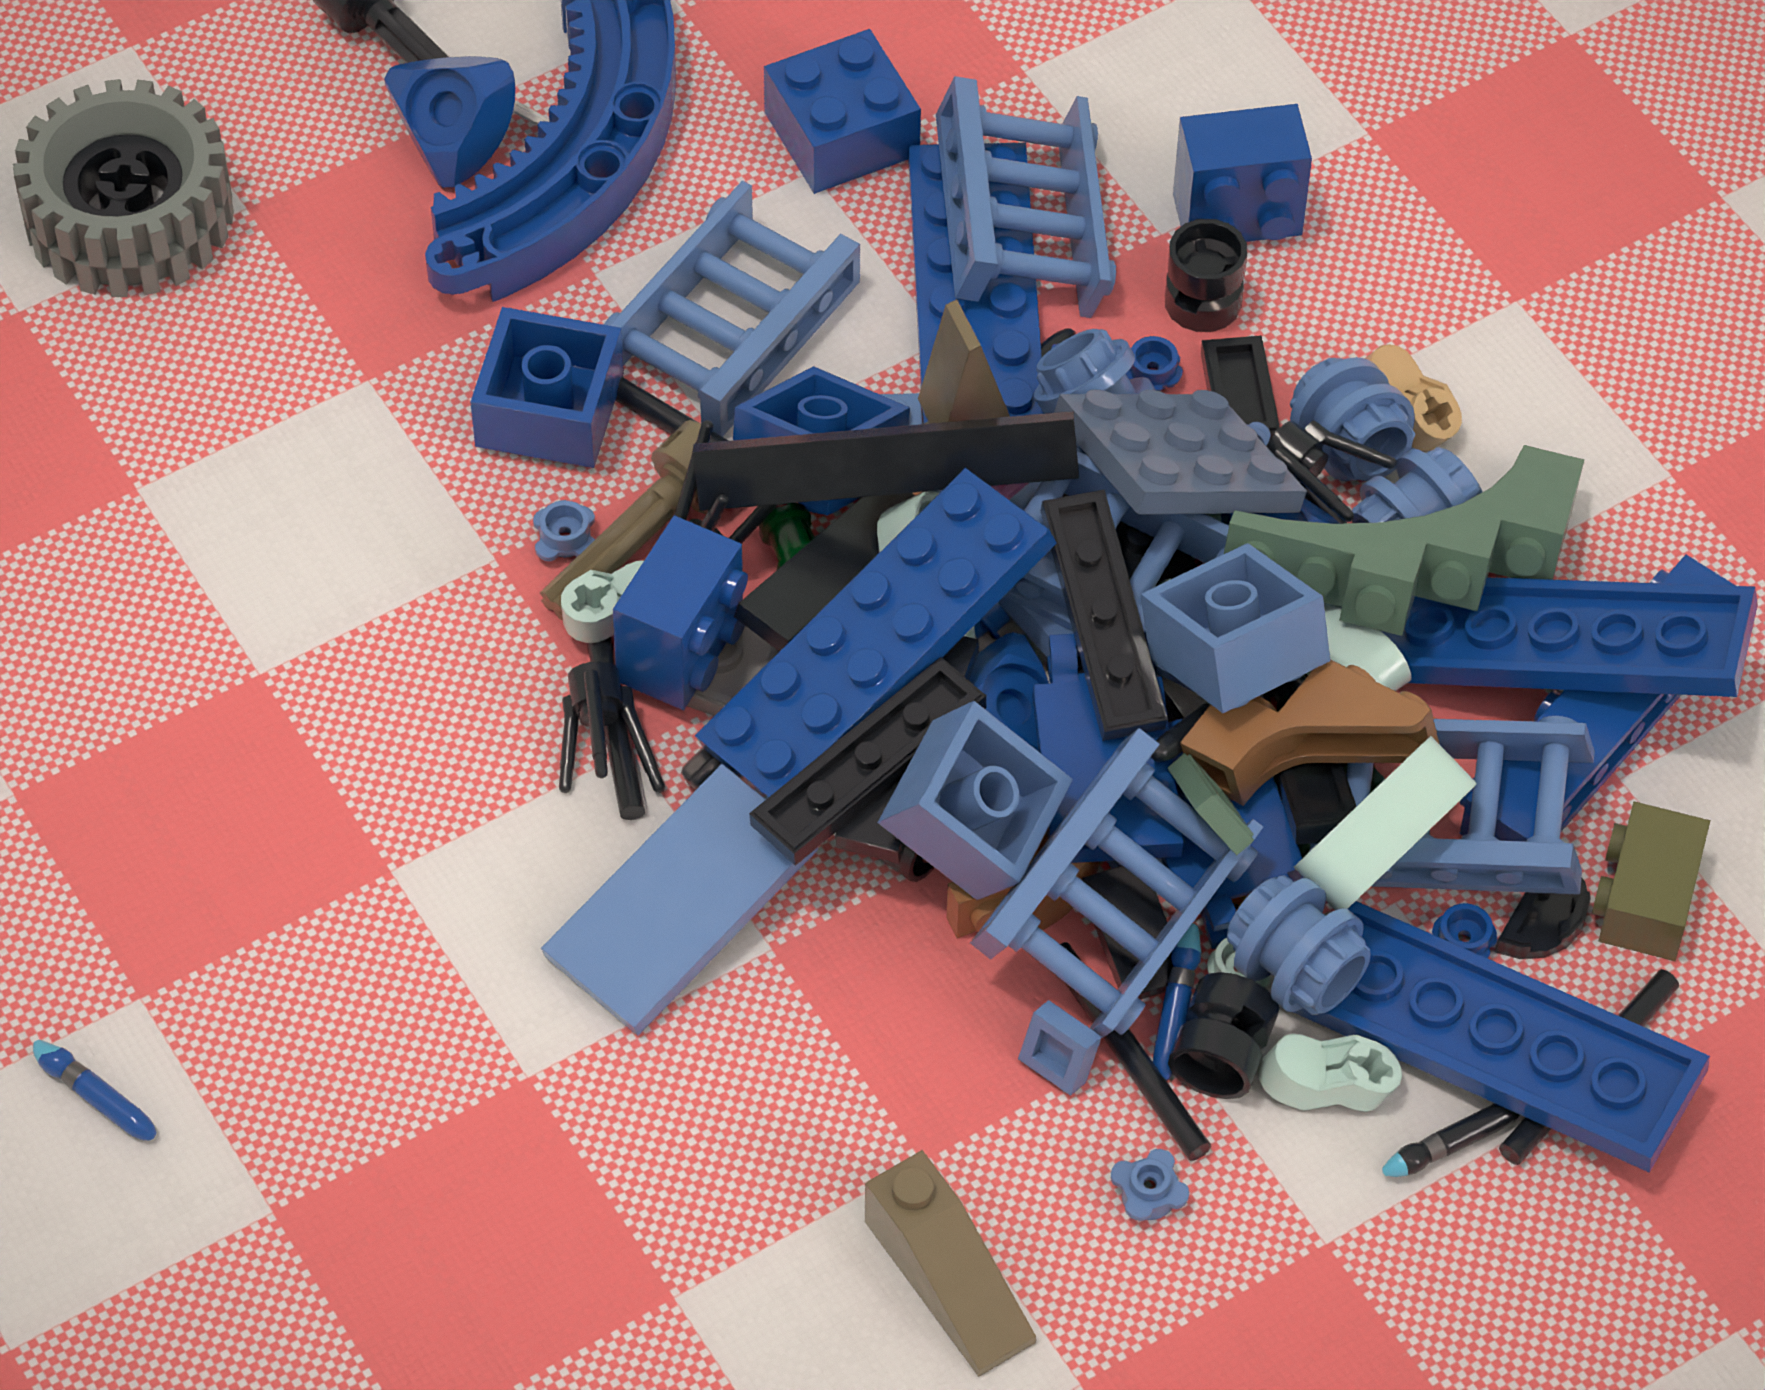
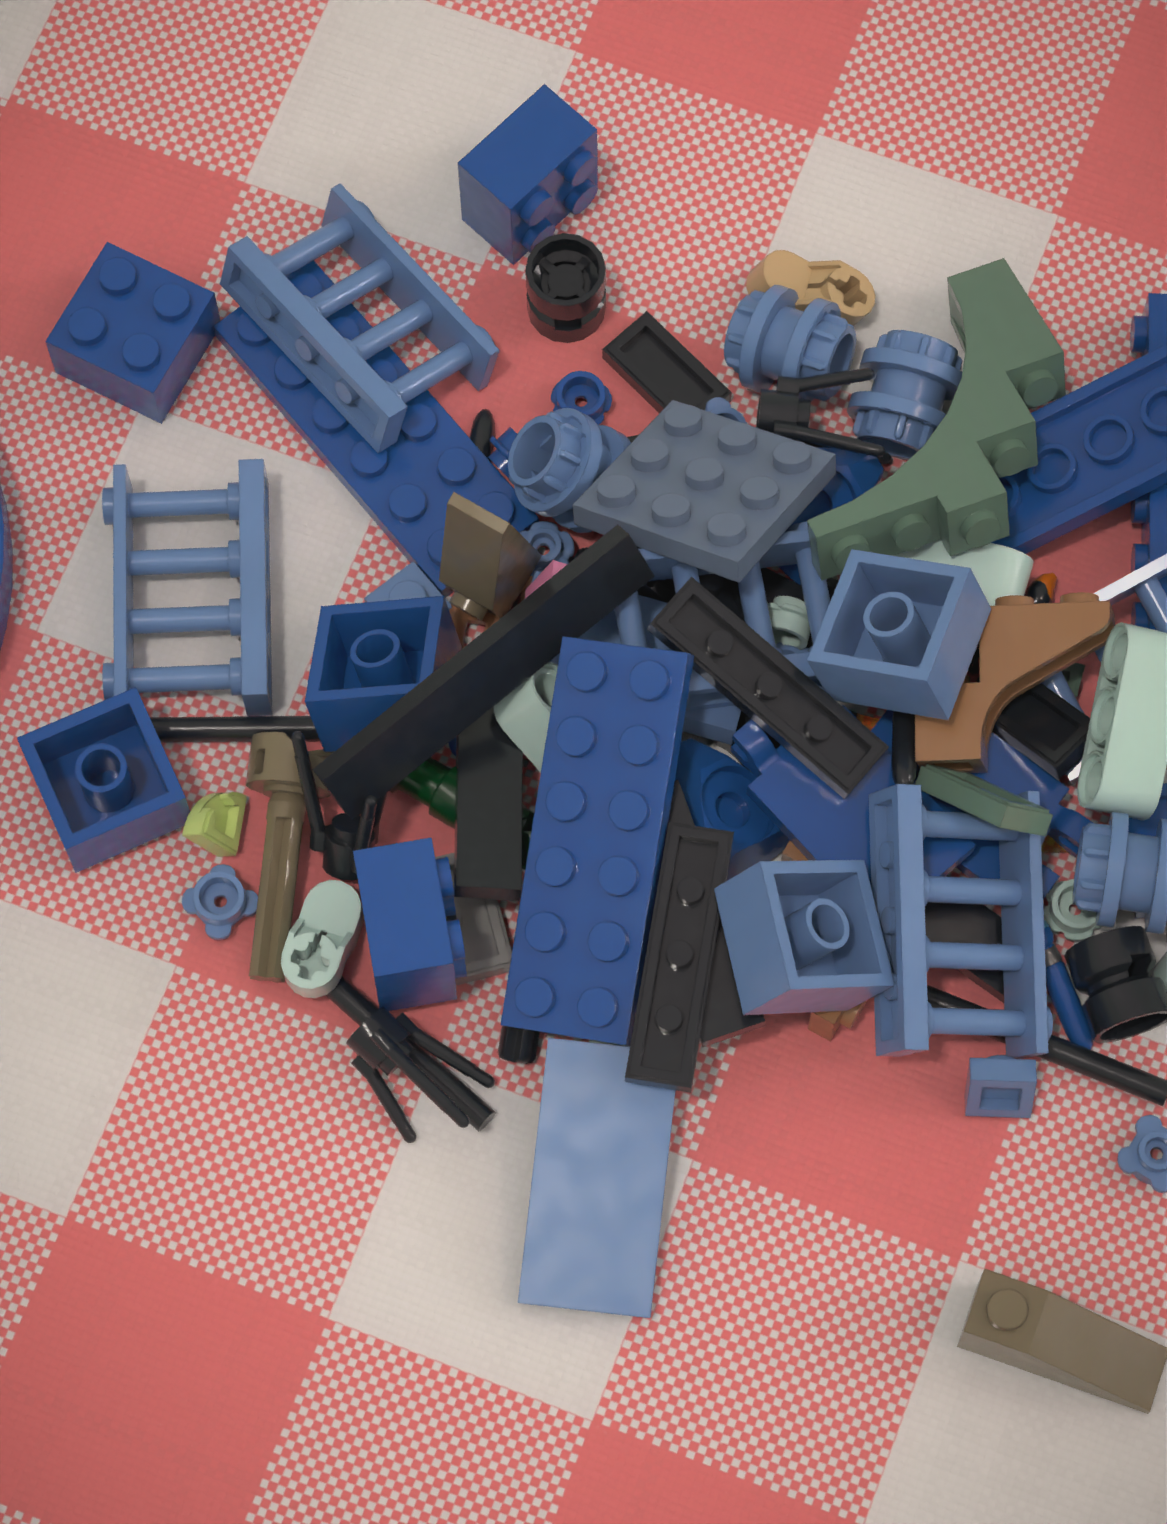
camera: 35 degrees left, 15 degrees up
none -> yellowish green tile [182,792,247,857]

